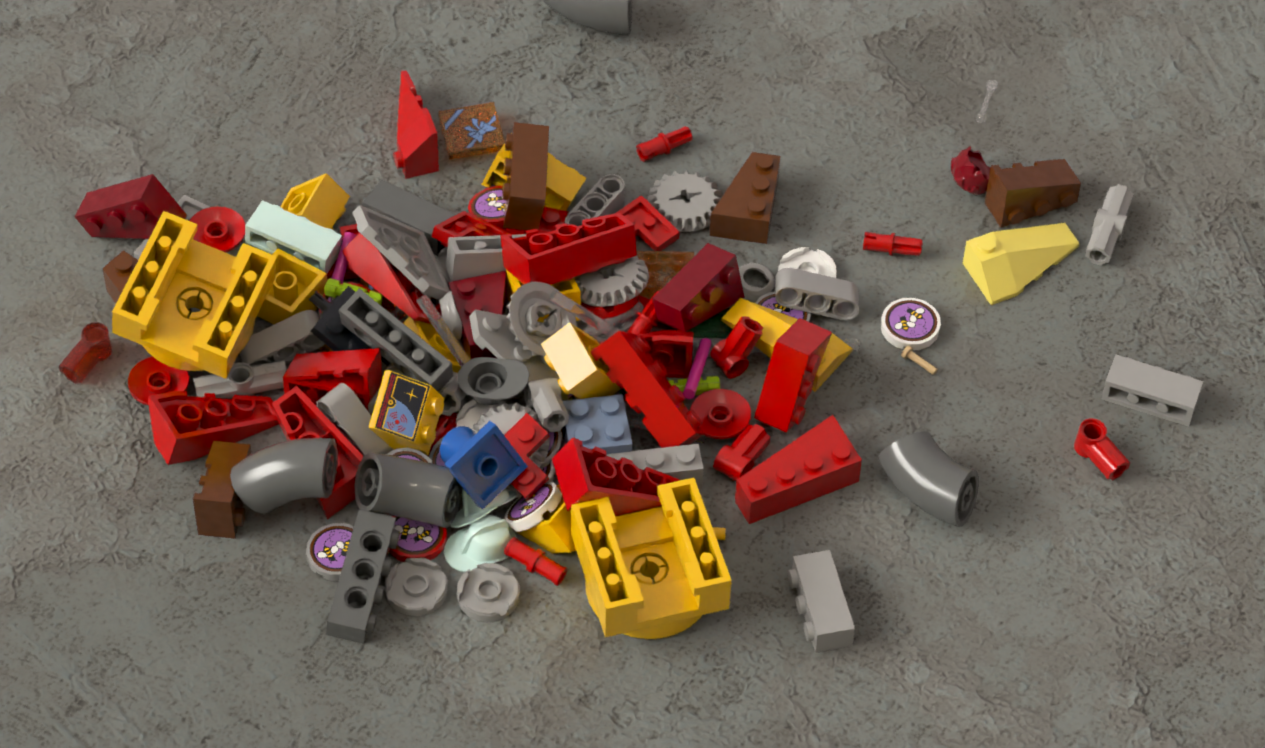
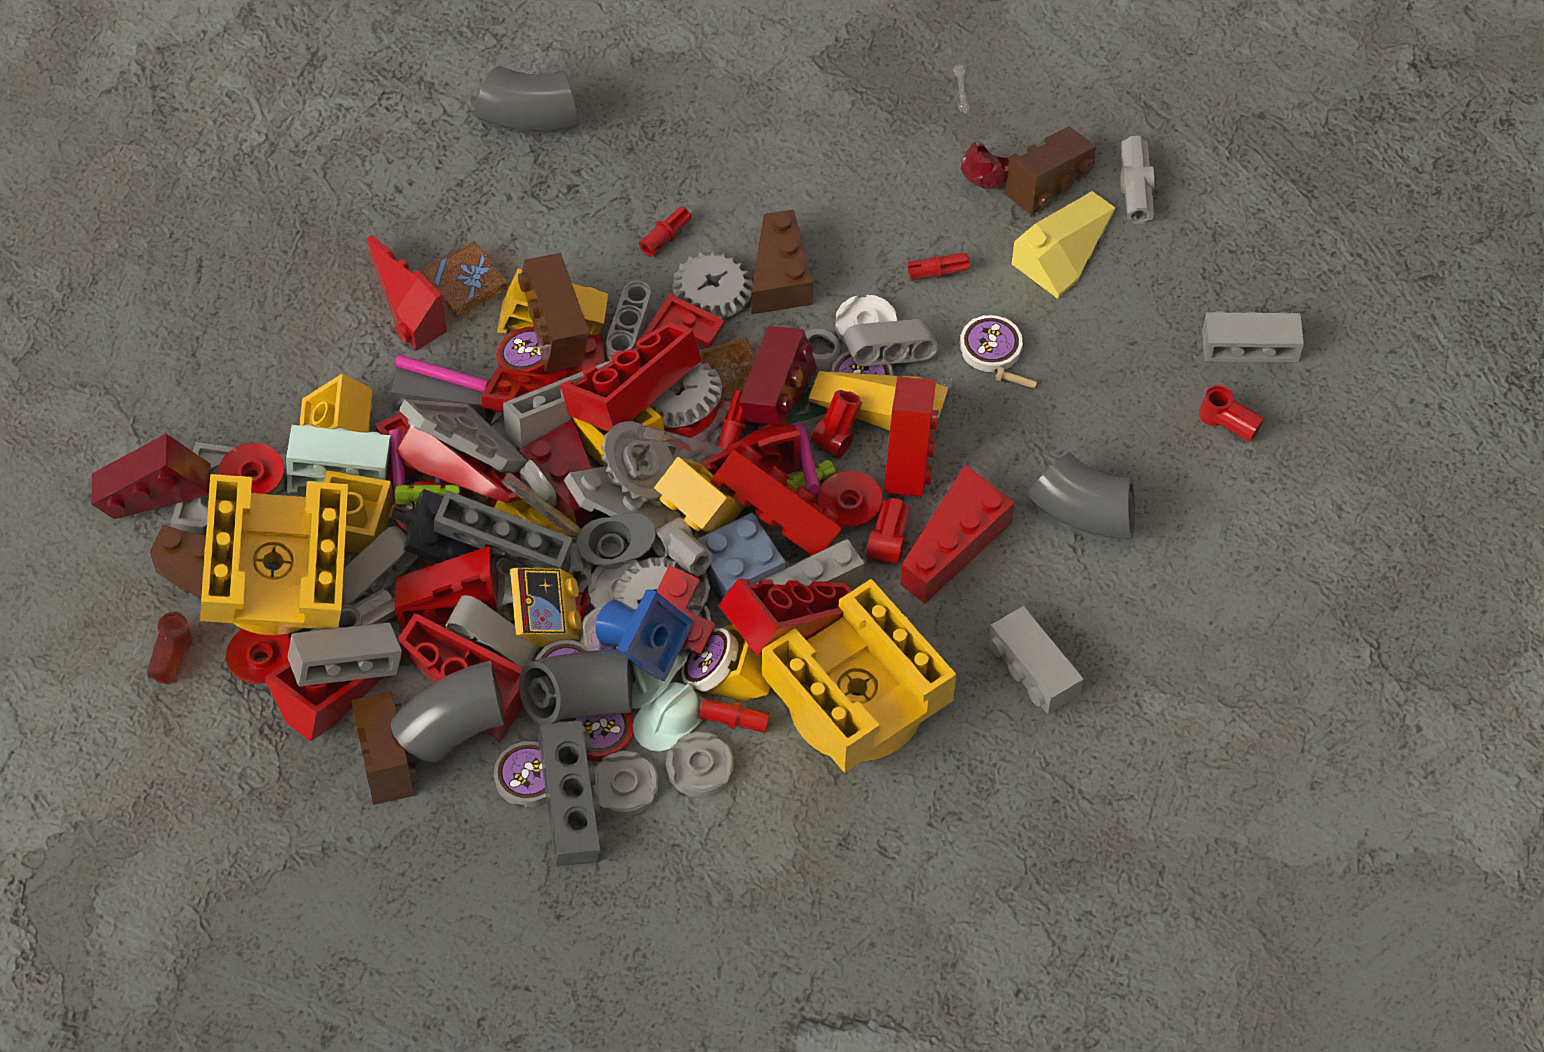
camera: 20 degrees left, 5 degrees up
none -> light grey brick [287,622,402,687]
none -> dark pink bar [395,354,489,392]

